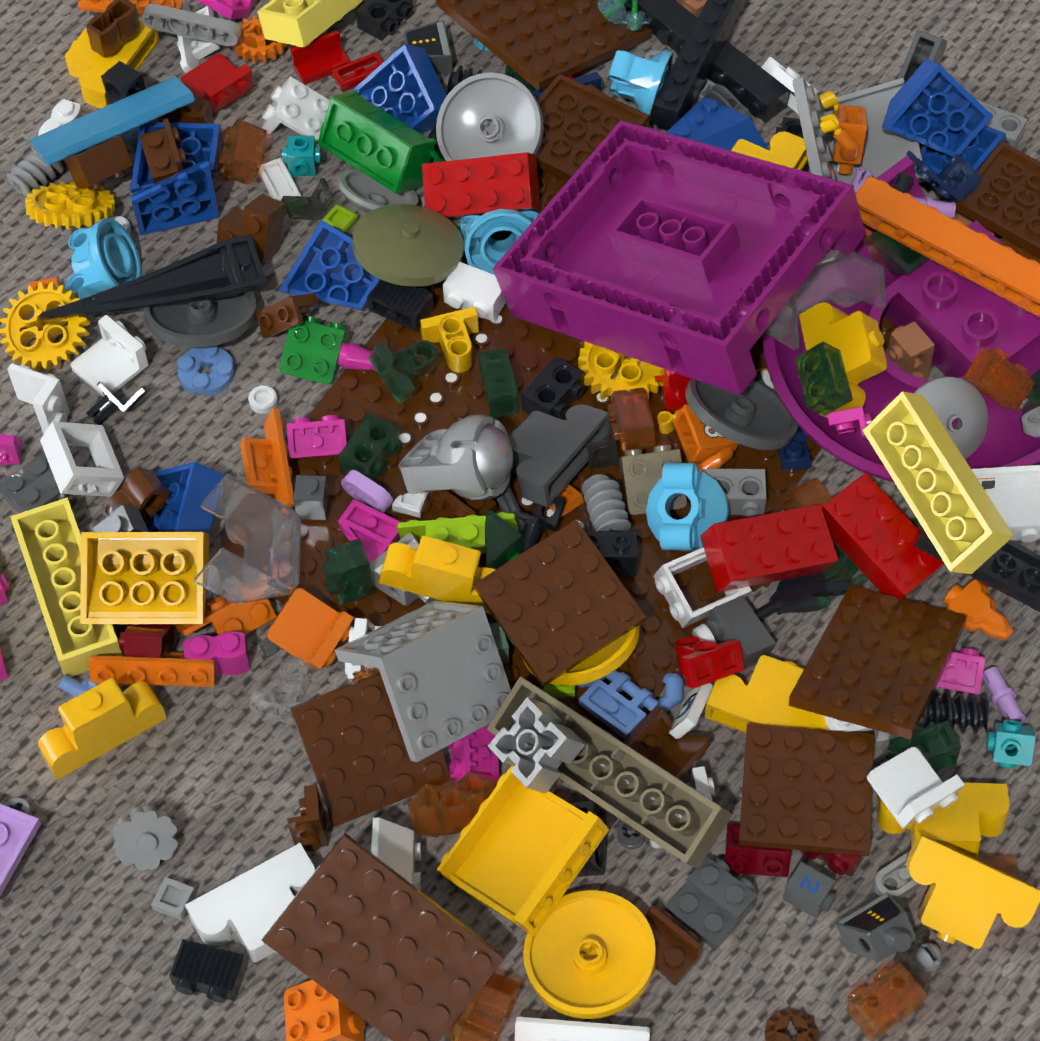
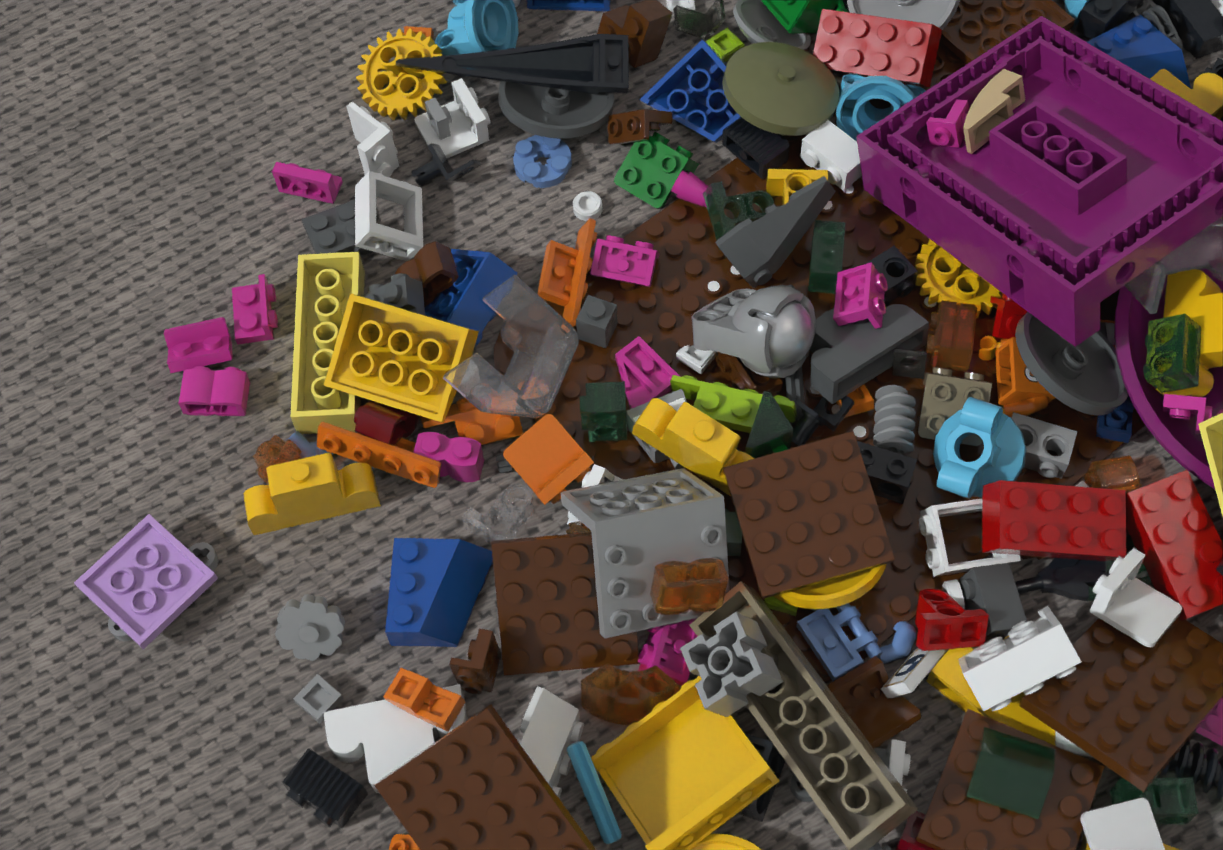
camera: 20 degrees right, 5 degrees up
clear green brick [338,413,401,481] -> none
lavender beam [341,470,393,513] -> none
none -> clear orange brick [253,435,302,484]
none -> orange slope [383,668,466,731]
none -> blue wedge [385,538,493,647]
none -> light grey plate [425,97,452,140]
none -> medium azure axle [567,741,622,844]
none -> clear orange brick [650,558,728,615]
none -> dark grey wedge [715,176,836,288]
none -> dark pink bracket [833,262,888,329]
none -> dark pink bracket [926,99,969,148]
none -> white wedge [958,606,1081,711]
none -> tan slope [963,69,1025,154]
none -> clear green slope [966,727,1055,819]
none -> white bracket [1089,548,1182,647]

